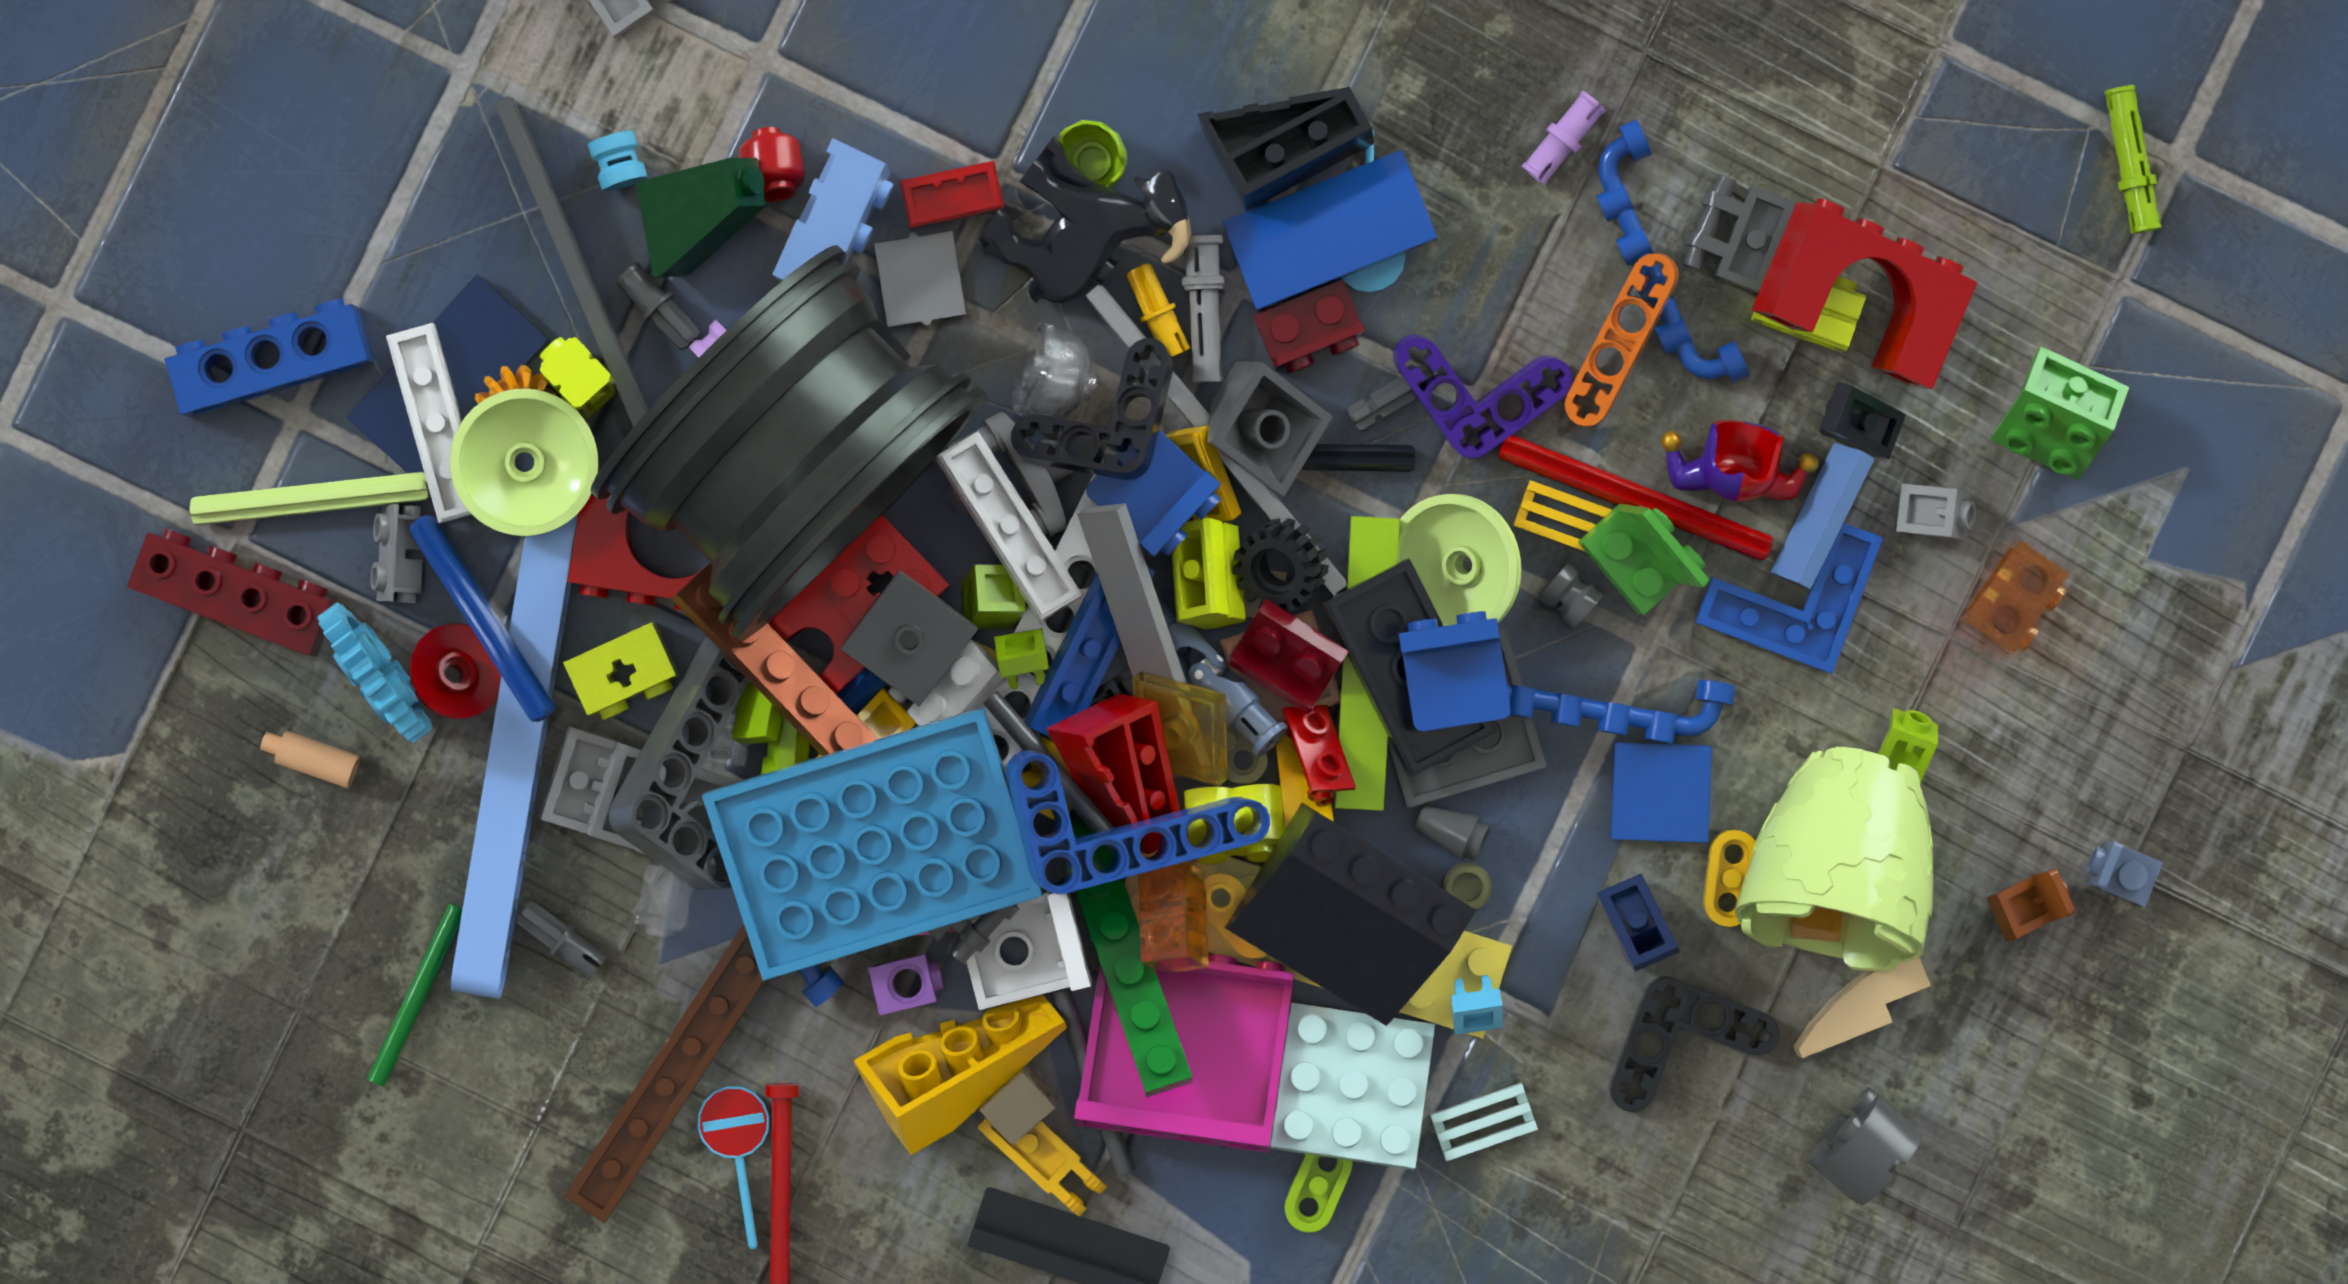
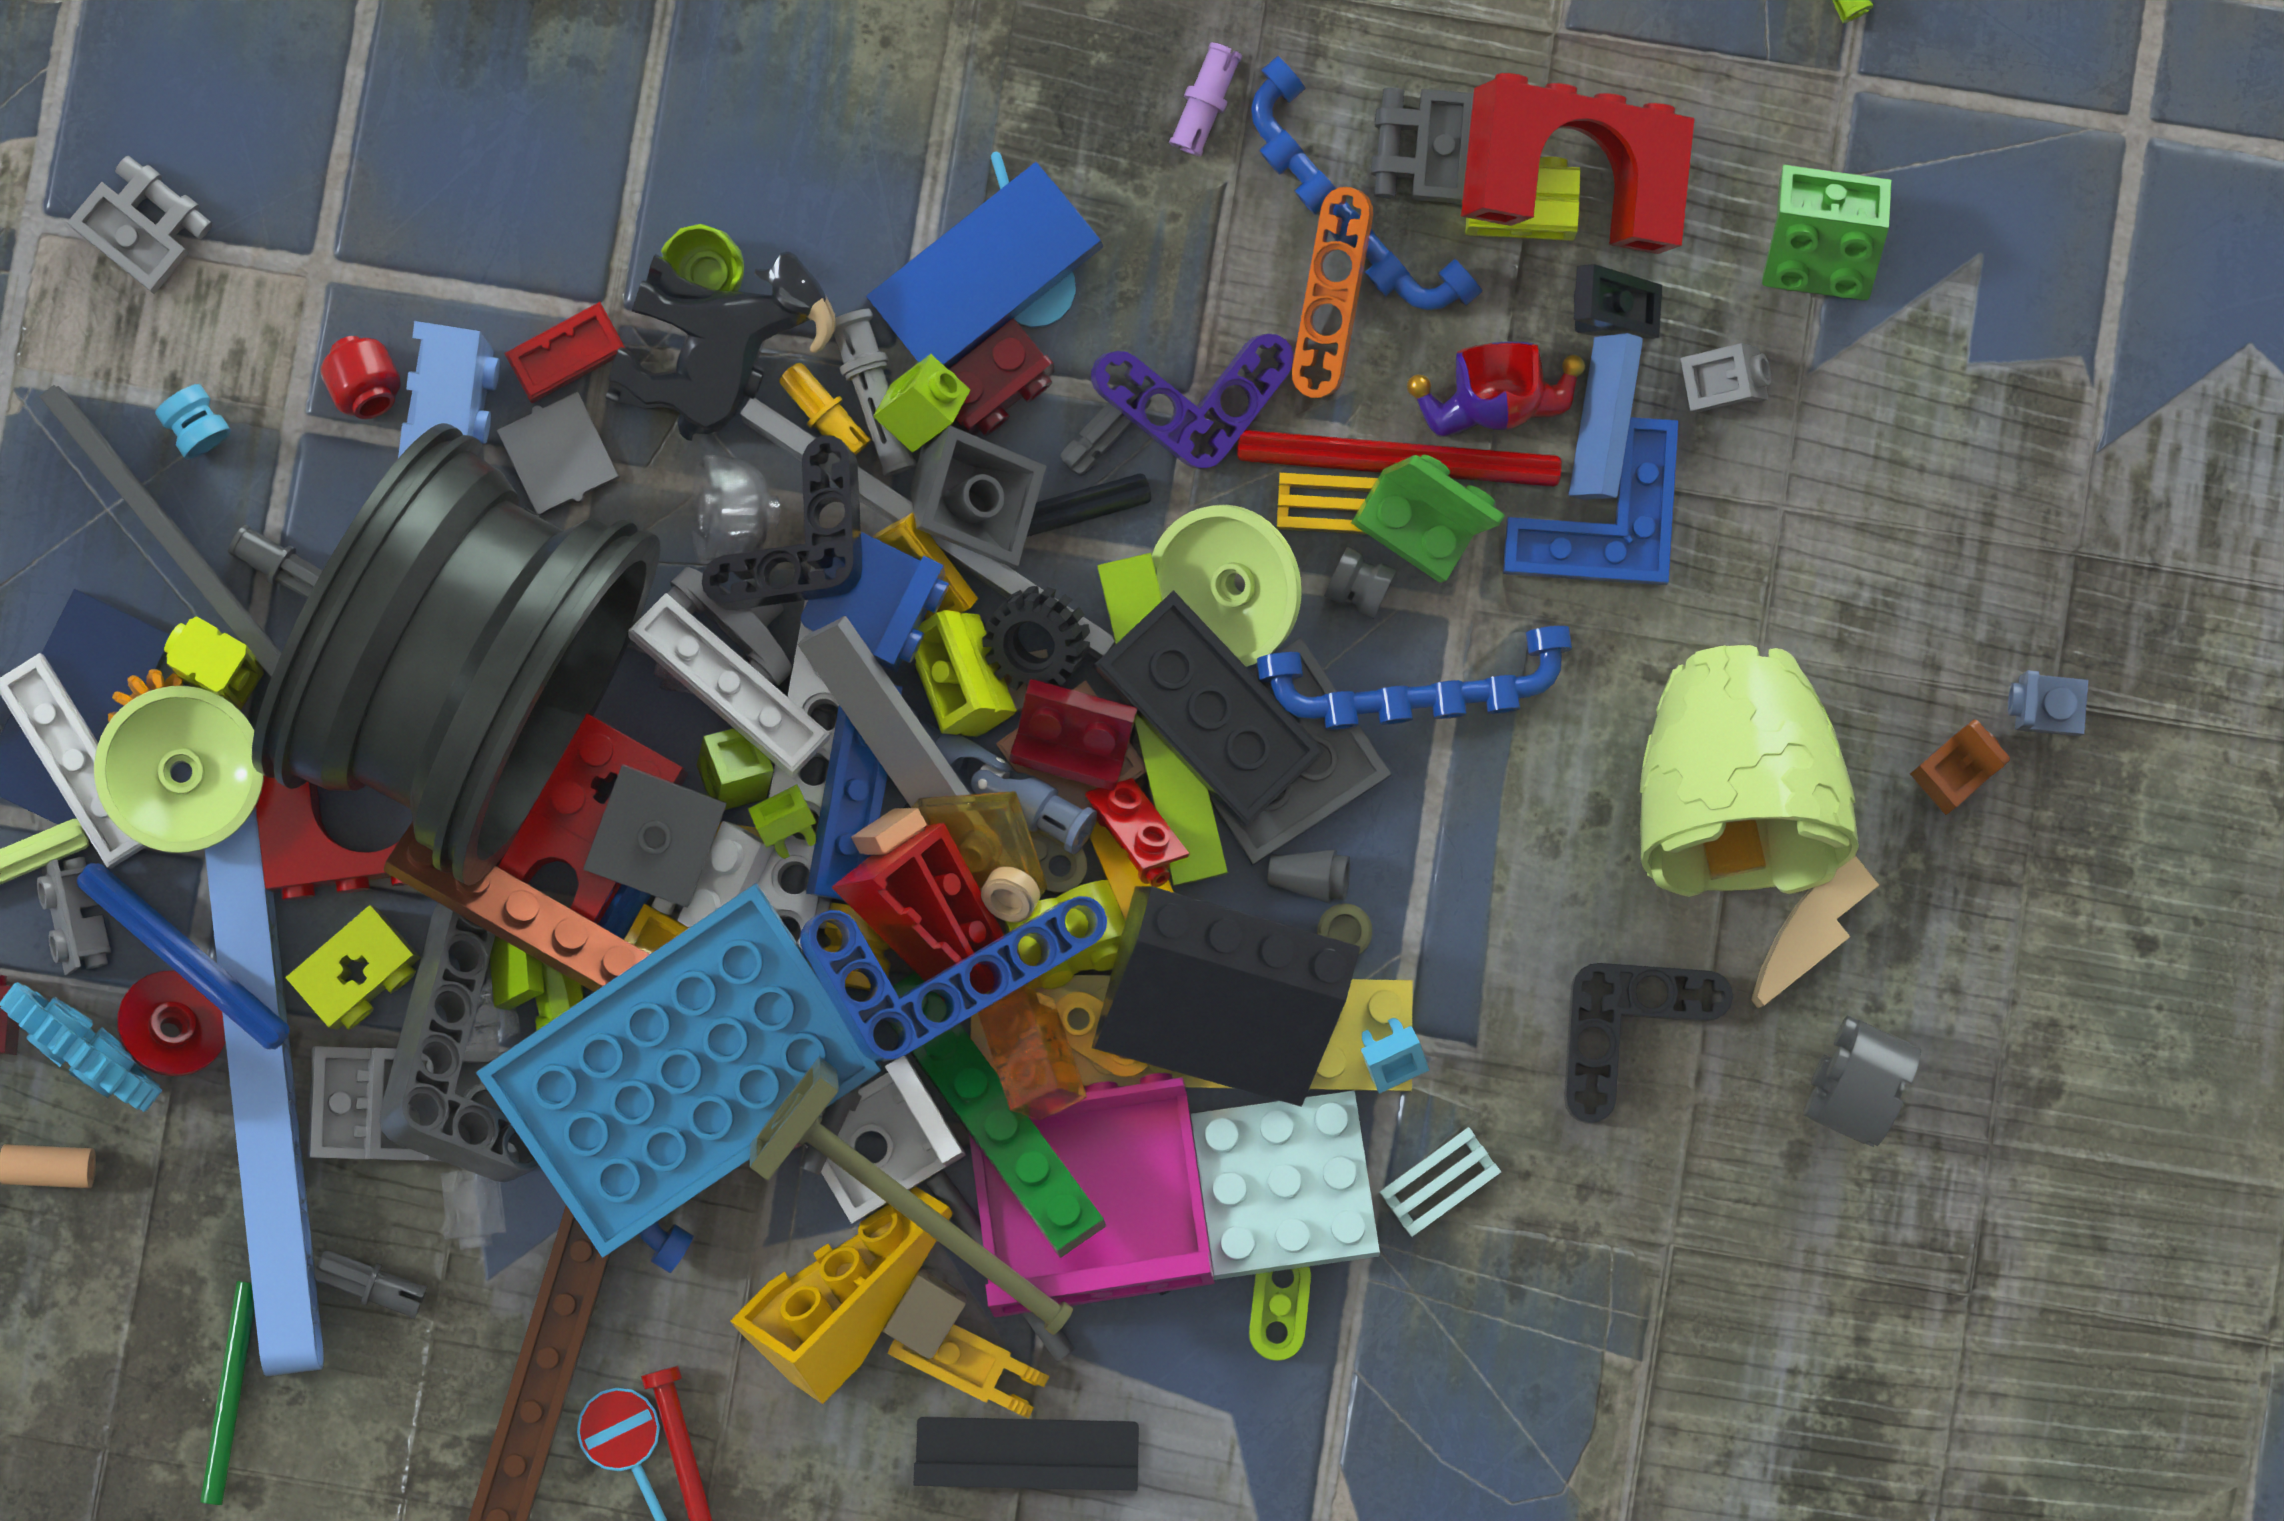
camera: 15 degrees left, 5 degrees down
dark green slope [636,158,766,278] -> none
medium lavender brick [868,952,945,1016] -> none
dark grey bar [983,691,1115,852] -> none
black wedge [1198,87,1375,211] -> none
blue bracket [1399,611,1511,732] -> none
dark blue slope [1597,873,1680,972] -> none
blue tile [1610,742,1712,843] -> none
yellow plate [1703,830,1755,927] -> none
lime bracket [1877,709,1938,783] -> none
clear orange brick [1958,540,2069,654] -> none
none -> olive tile [750,1056,1073,1335]
none -> light nougat tile [851,808,927,855]
none -> lime brick [873,354,970,453]
none -> tan tile [981,867,1040,922]

